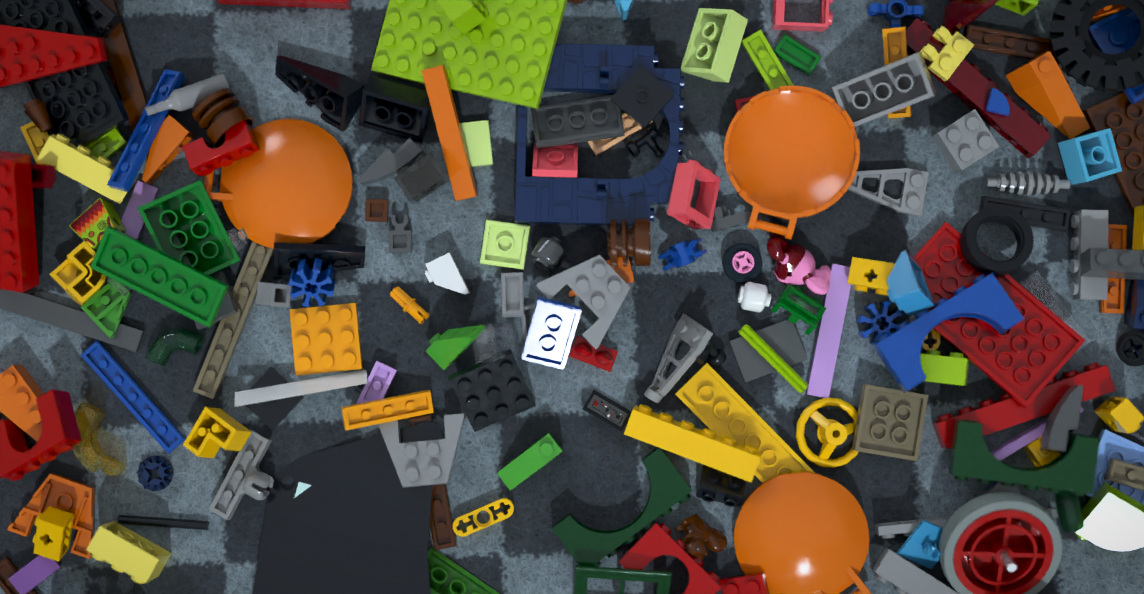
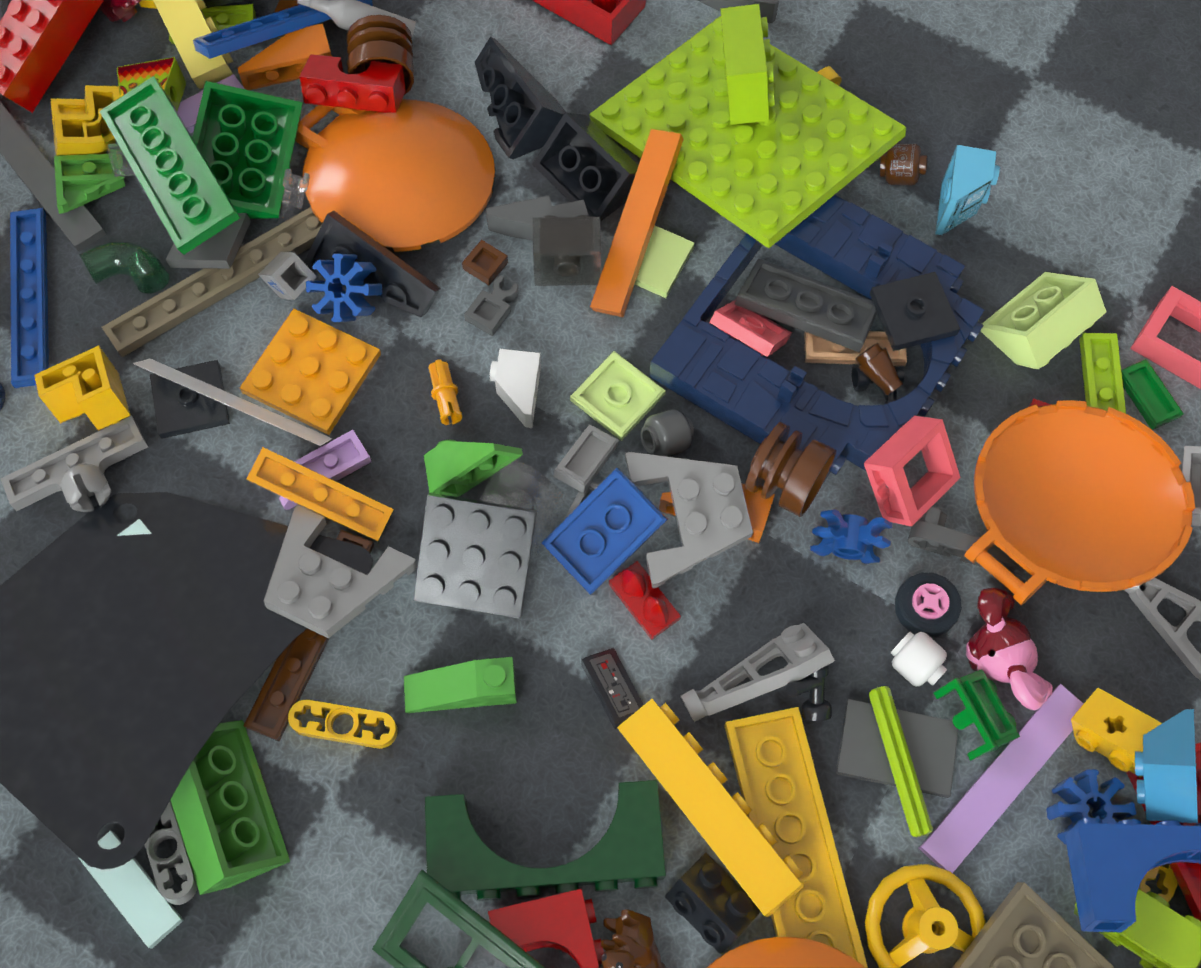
camera: 25 degrees right, 20 degrees down
none -> reddish brown cone [855,342,903,395]

